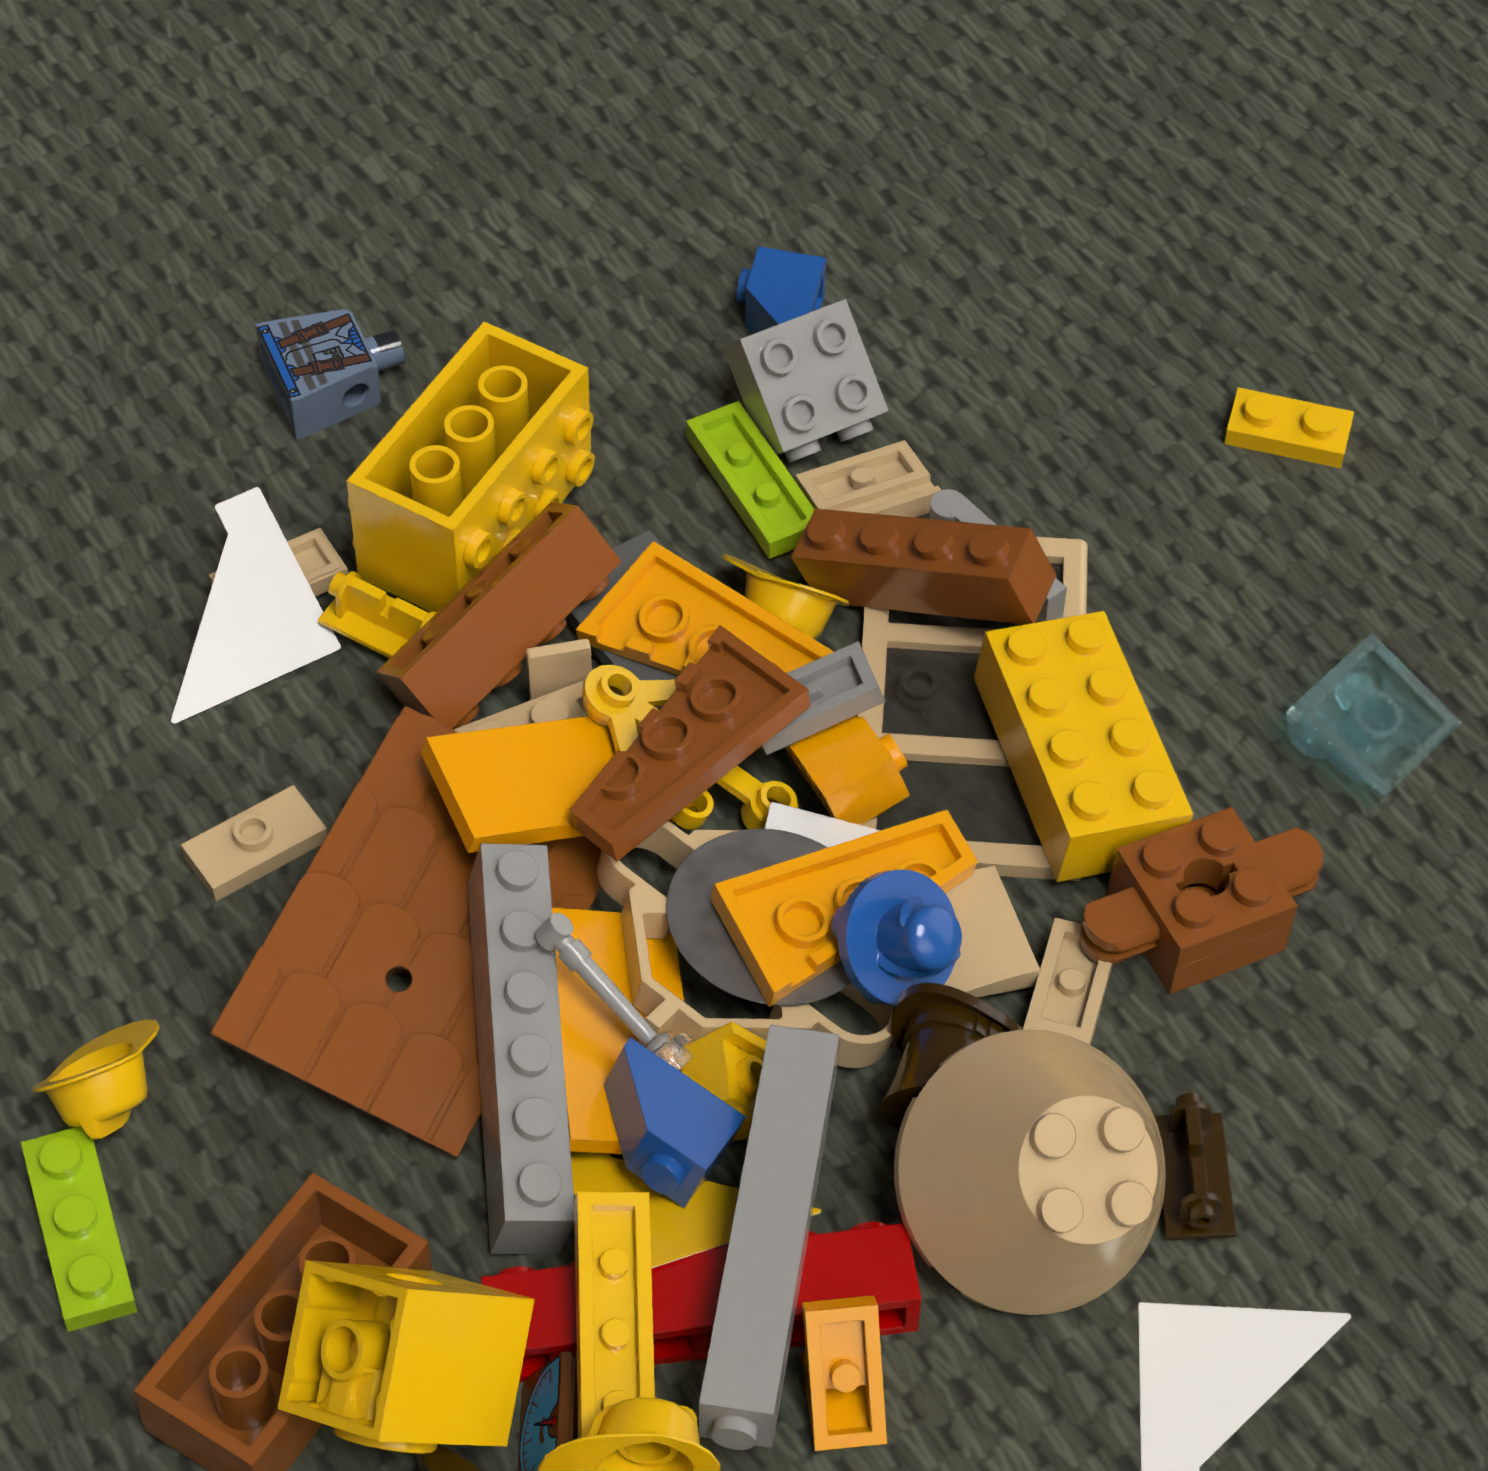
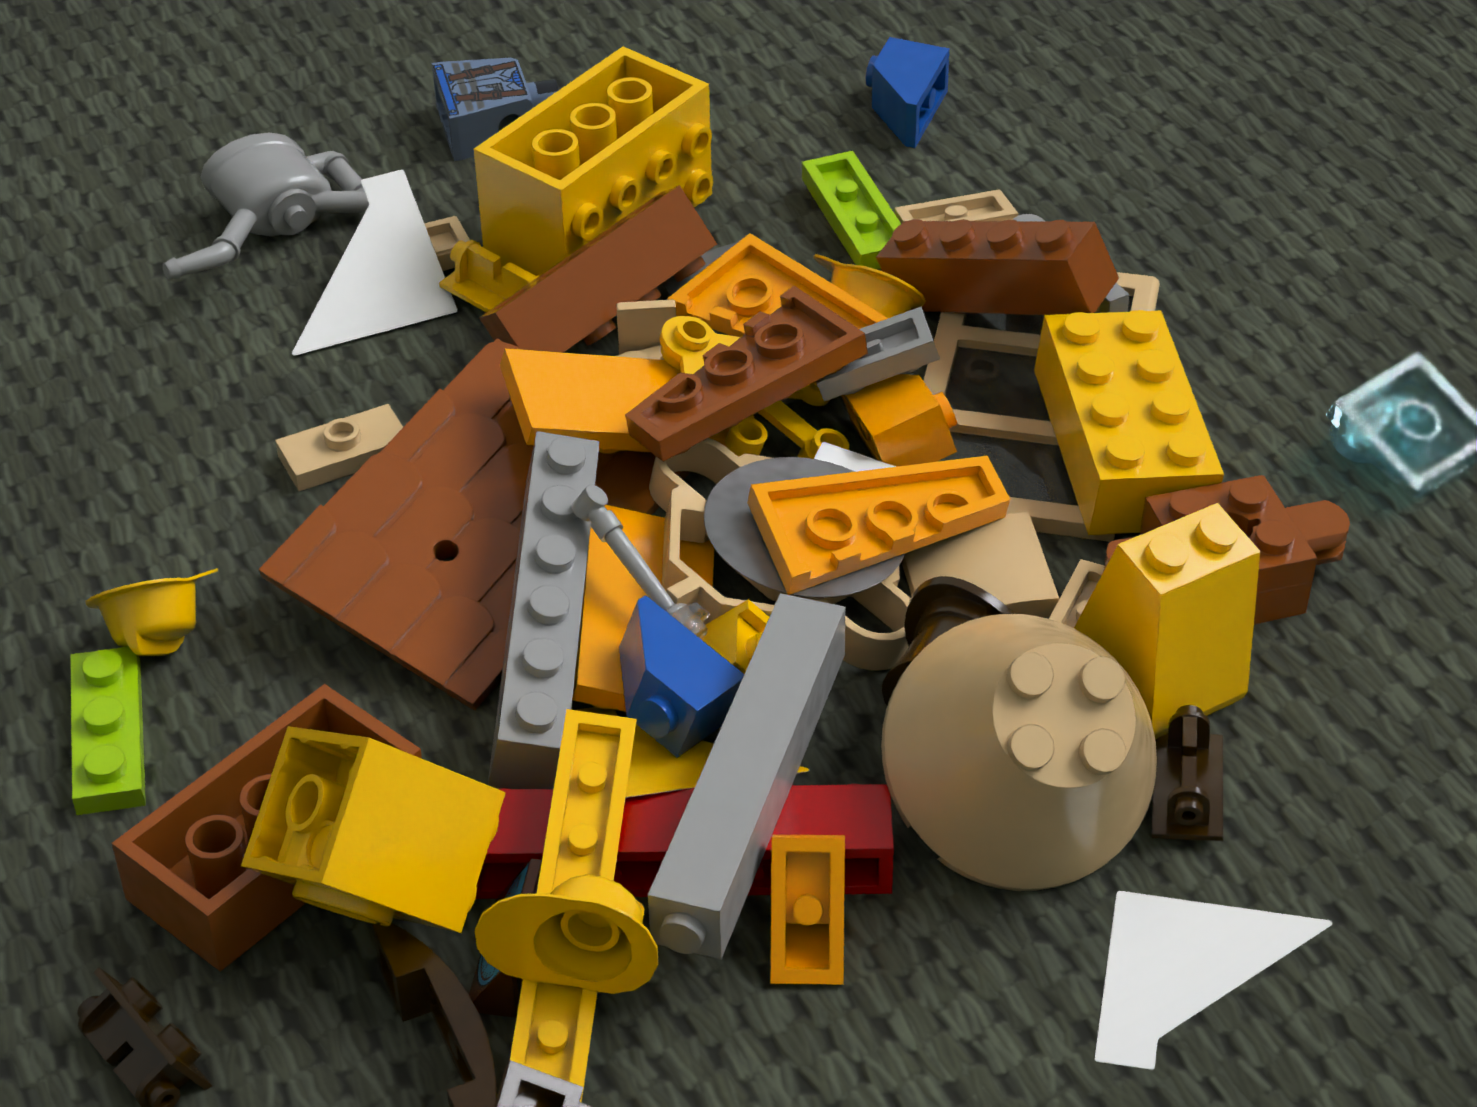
camera: 10 degrees right, 10 degrees down
light grey brick [722,299,889,463] -> none
blue plate [832,870,962,1006] -> none
yellow plate [1224,387,1354,468] -> none
none -> light grey piece [163,132,369,280]
none -> yellow slope [1074,503,1260,739]

